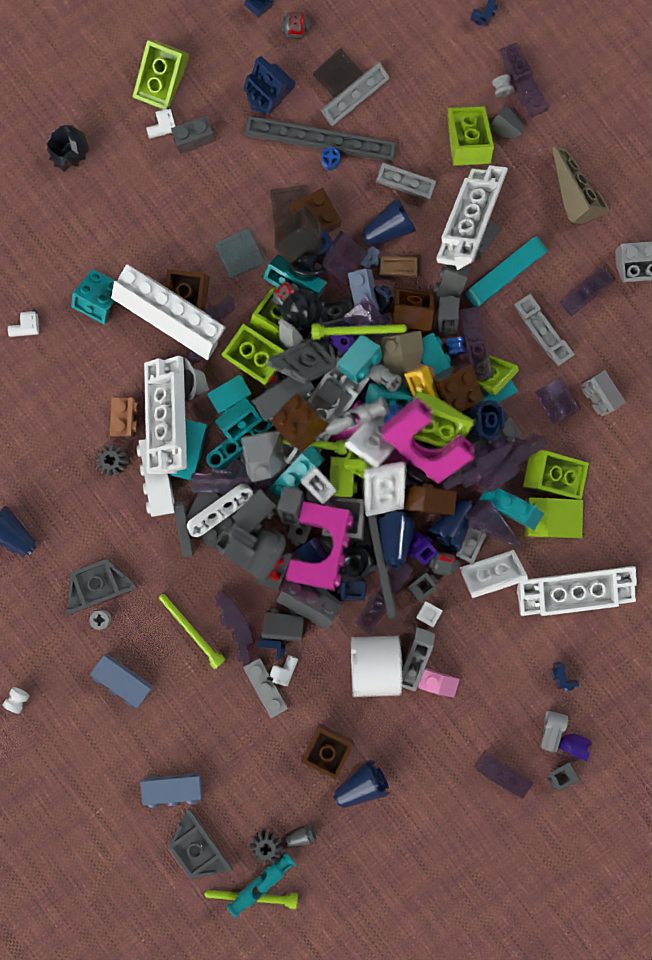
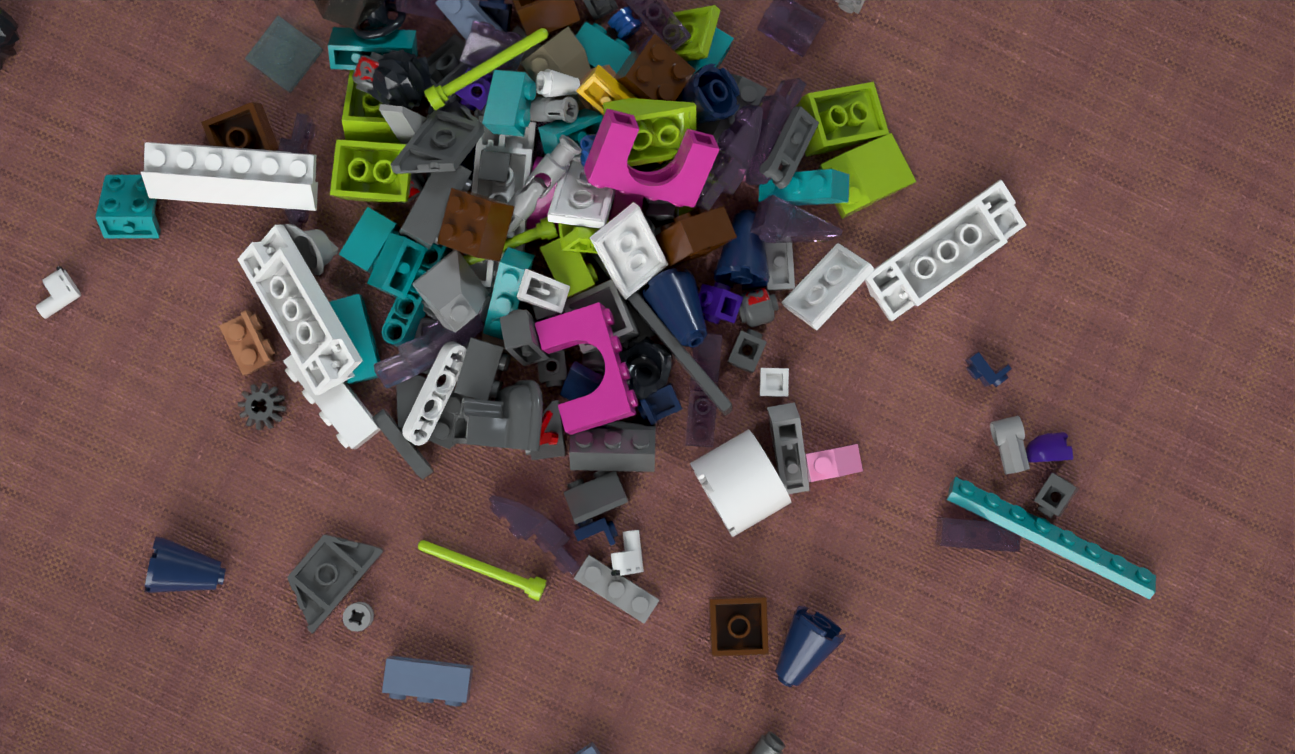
camera: 25 degrees left, 0 degrees up
none -> white cone [536,69,580,98]
none -> dark grey plate [760,106,819,189]
none -> teal plate [947,477,1156,600]

